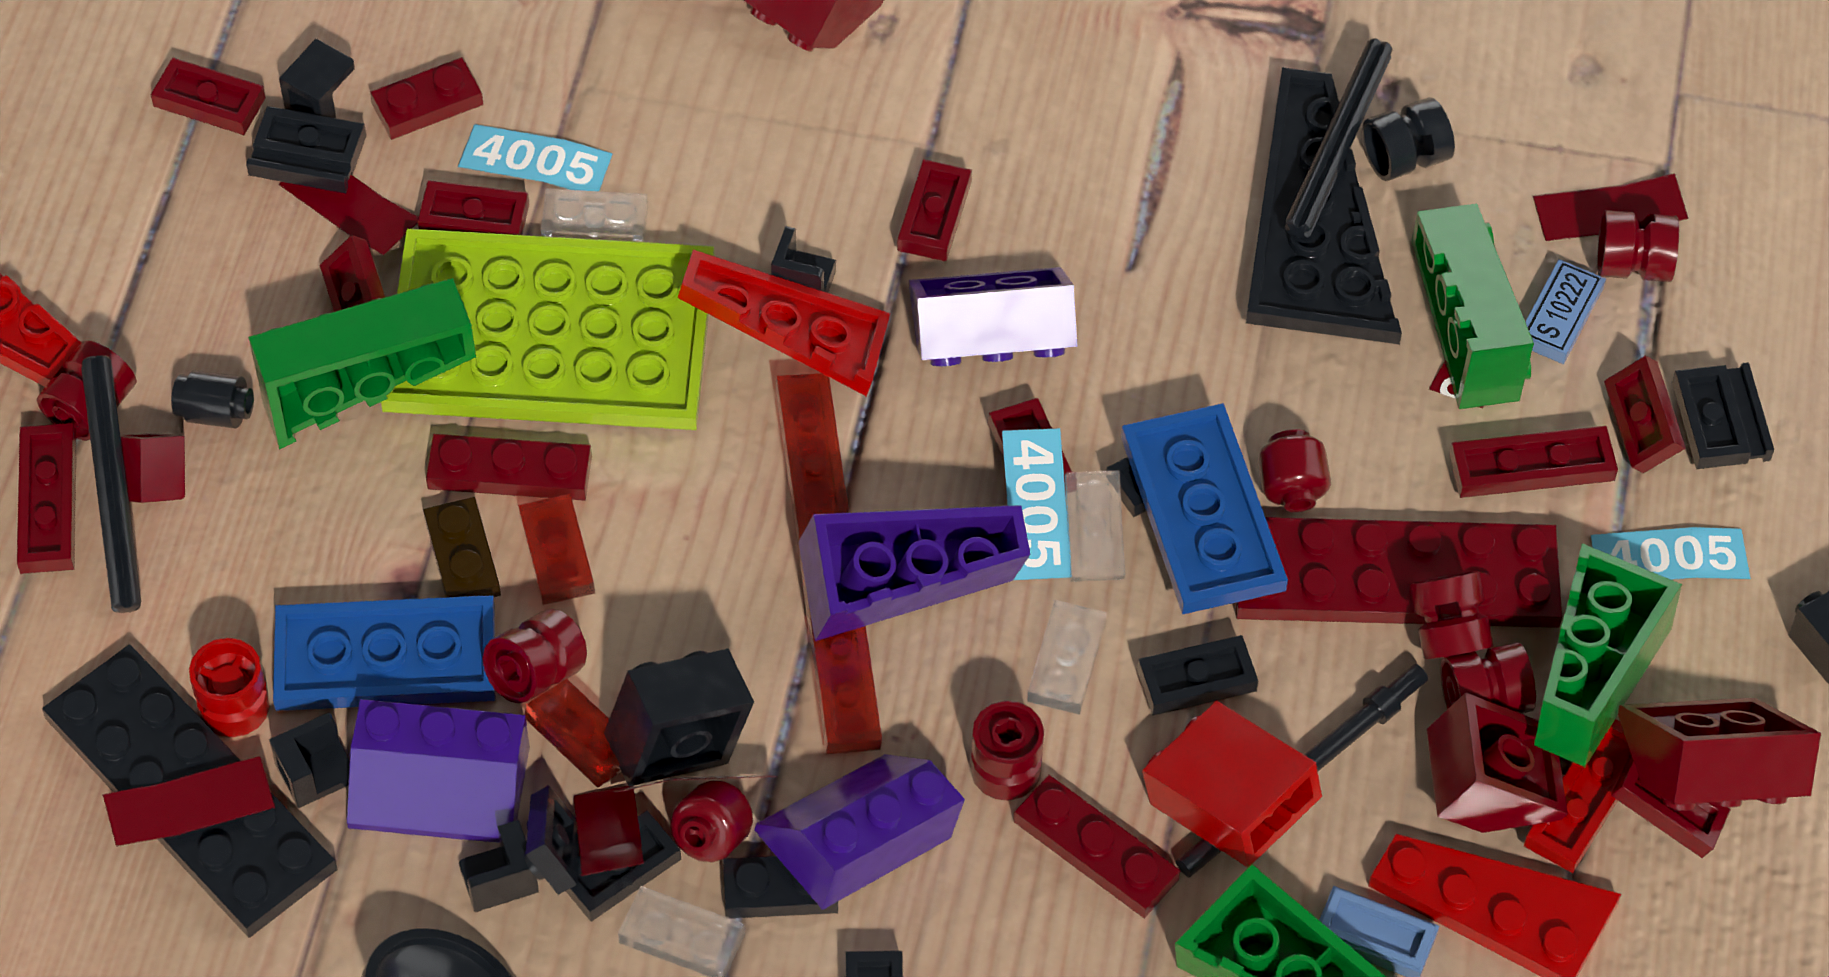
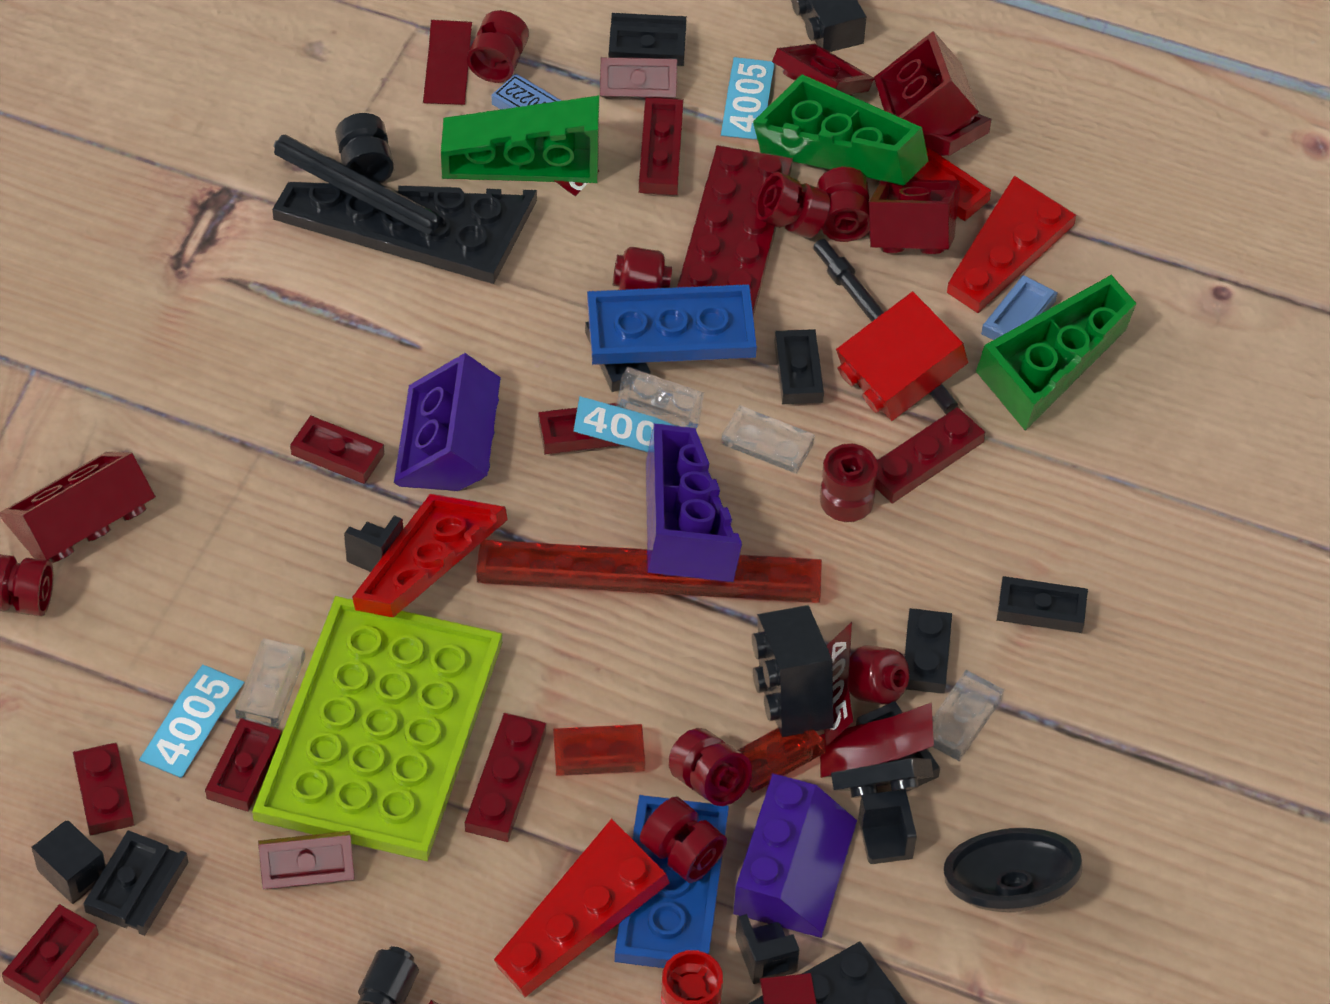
camera: 80 degrees left, 5 degrees down
green wedge [248,278,476,450] -> none
dark red sticker [278,175,419,255] -> none
dark brown plate [423,497,501,598] -> none
dark purple slope [754,754,965,910] -> none
none -> red wing [494,818,670,997]
none -> dark red wheel [640,796,727,883]
none -> dark red plate [772,43,874,96]

